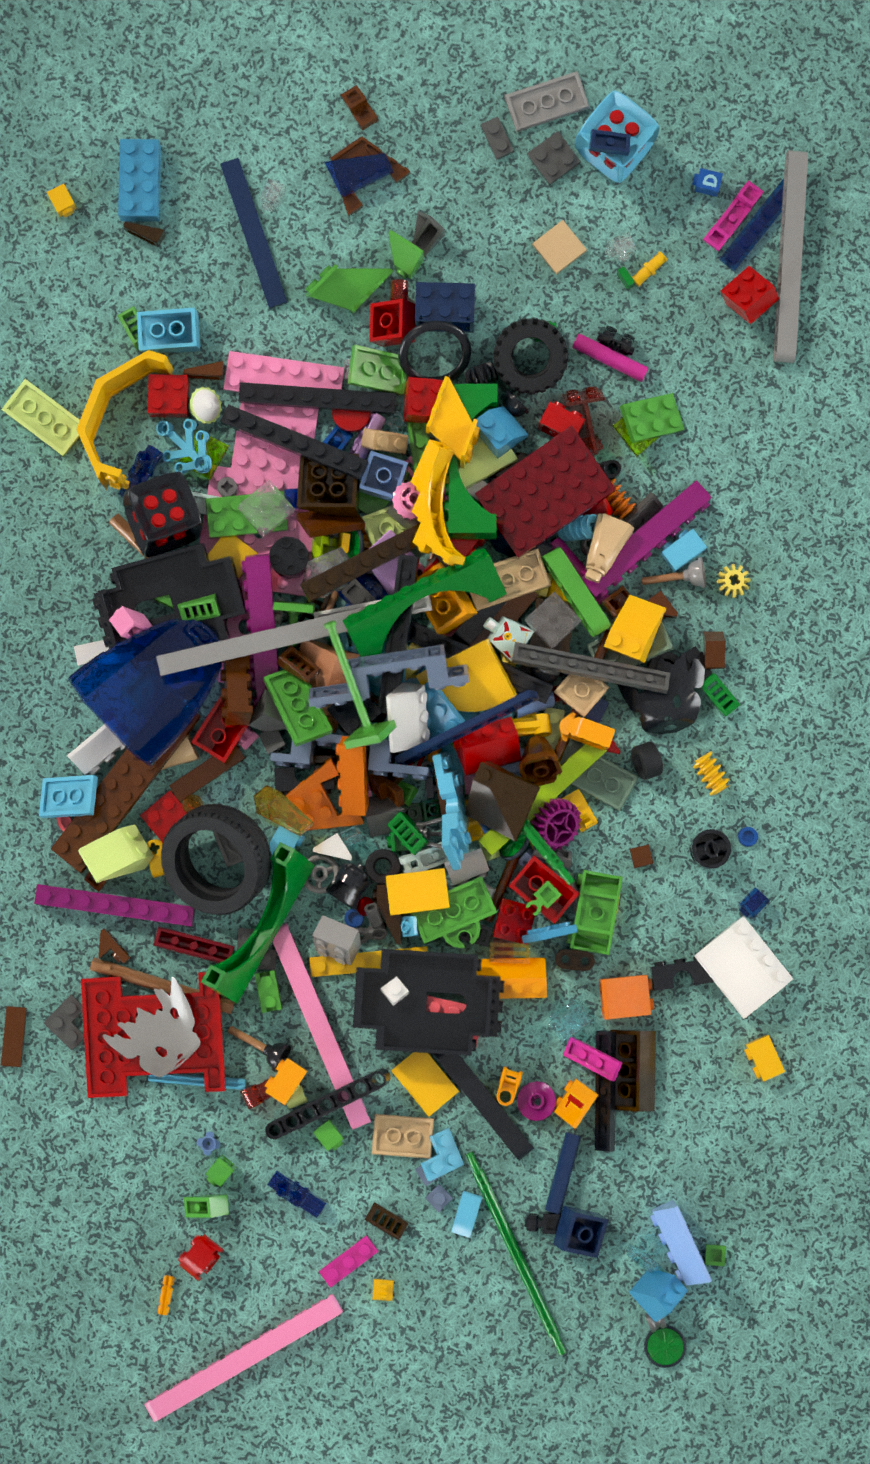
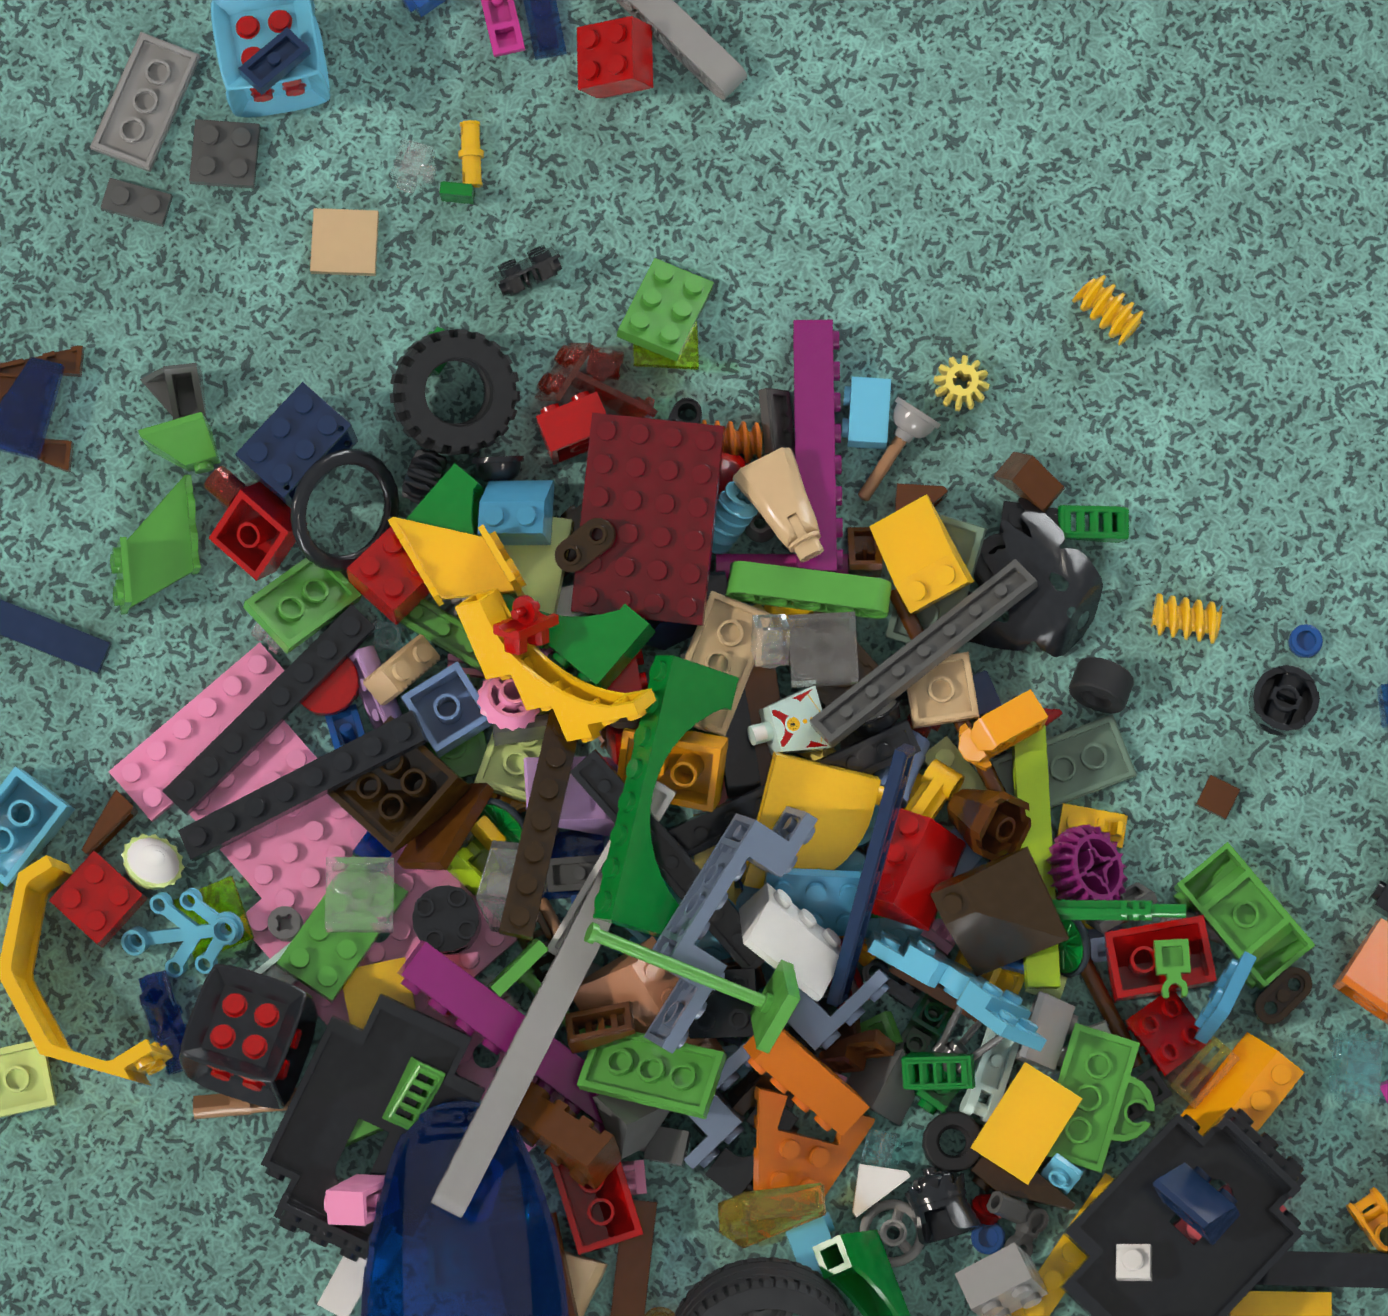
camera: 50 degrees left, 5 degrees down
dark pink brick [572,334,648,382] -> none
none -> red hips [493,595,559,655]
none -> dark brown plate [555,518,616,573]
none -> clear red piece [586,346,624,382]
none -> clear brick [751,614,790,669]
none -> yellow piece [1072,275,1144,346]
none -> dark blue slope [1153,1163,1240,1245]

